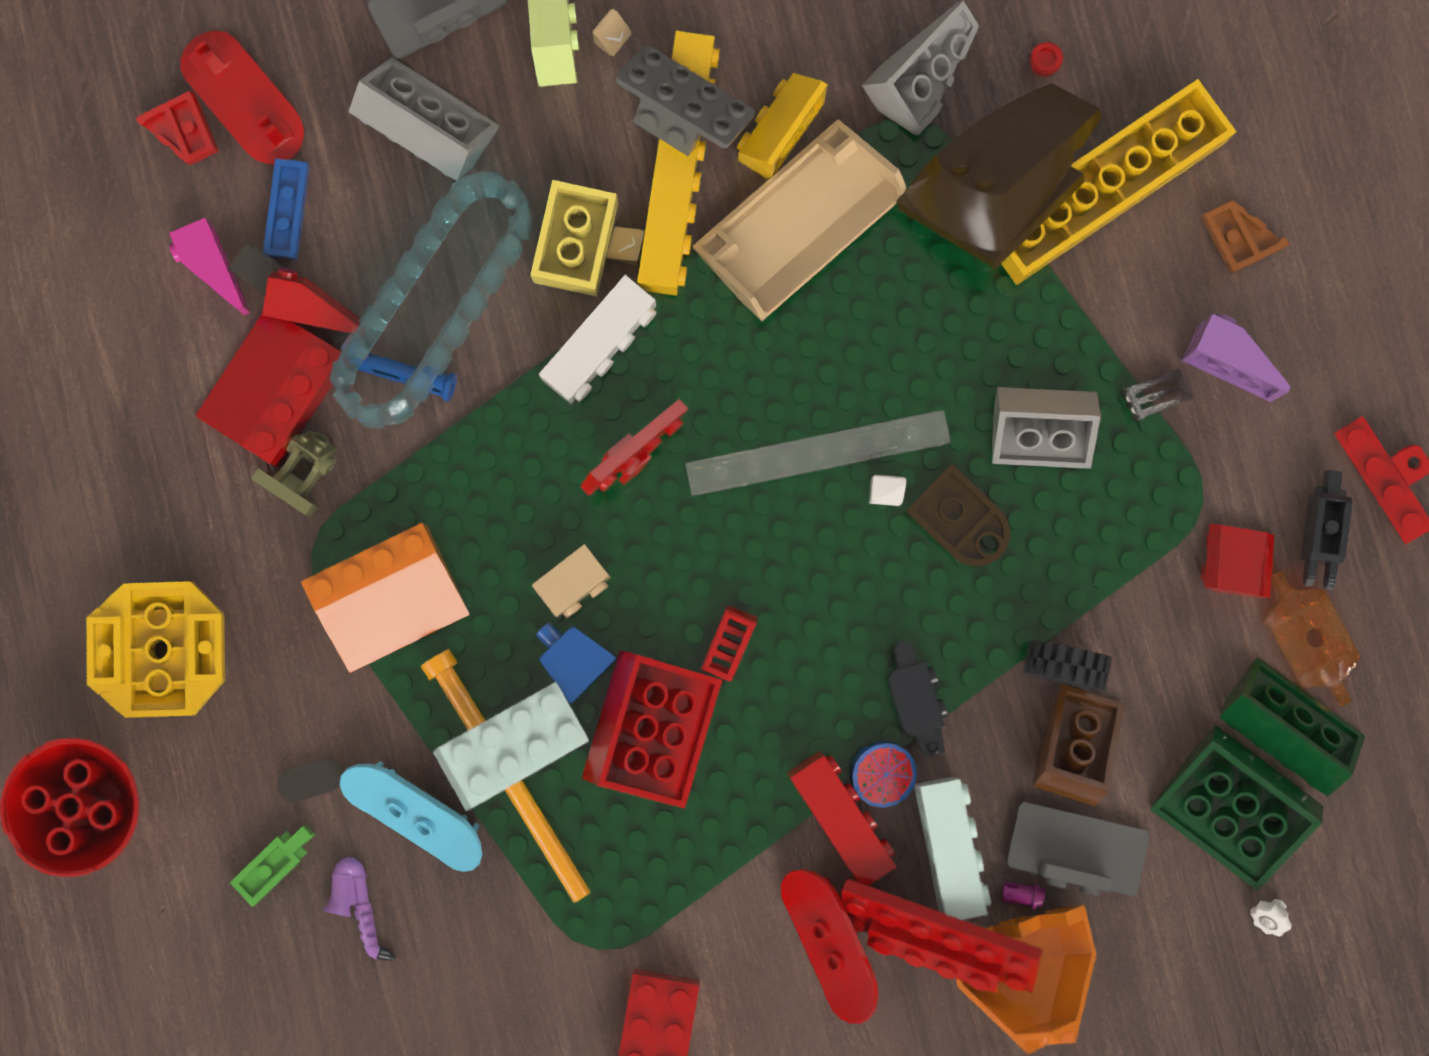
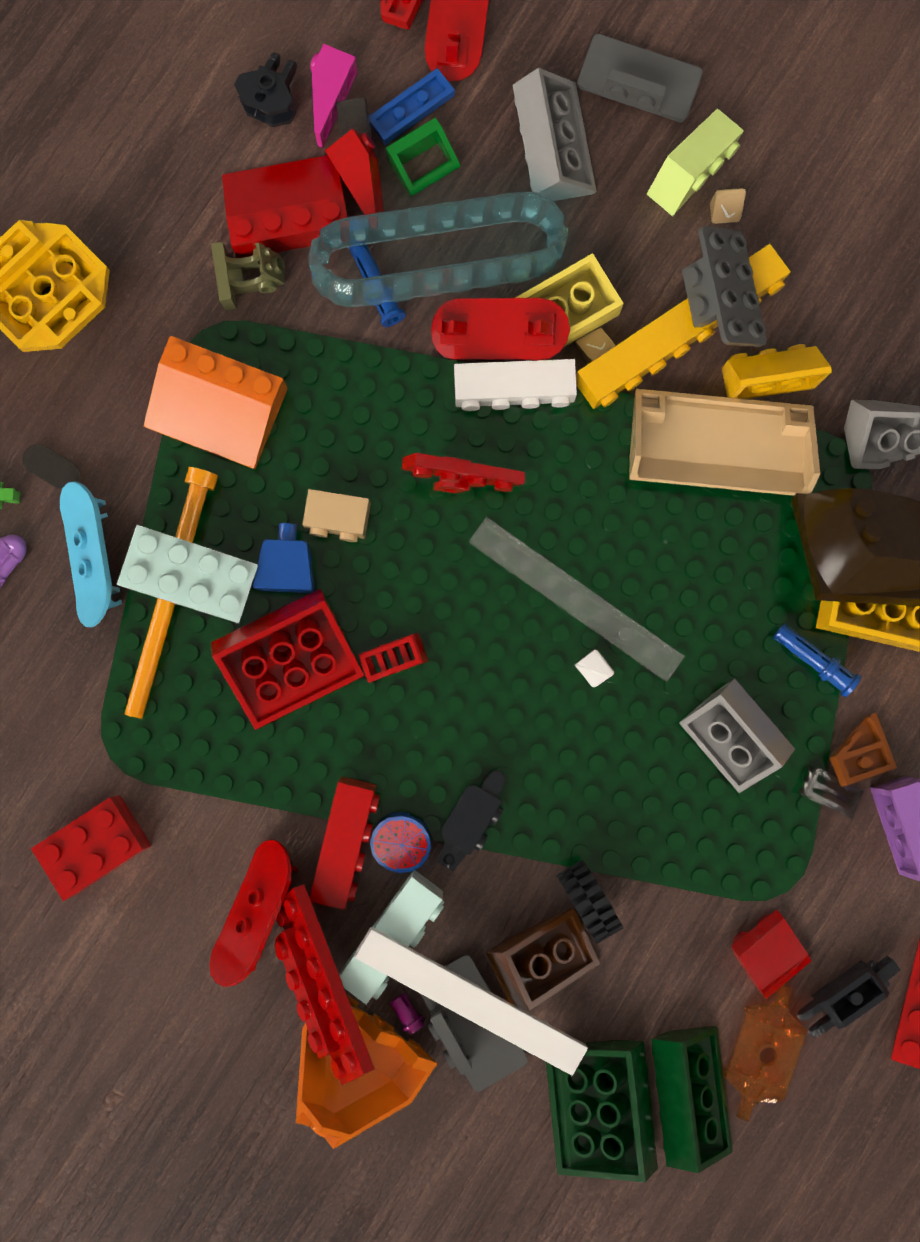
camera: 45 degrees right, 0 degrees up
dark brown tile [905,463,1010,567] -> none
white piece [1250,899,1292,937] -> none
none -> black hinge [234,52,297,127]
none -> white tile [354,927,588,1076]
none -> green tile [386,117,461,197]
none -> red piece [431,298,570,361]
none -> blue pin [773,623,862,697]
none -> dark orange wing [830,713,897,787]

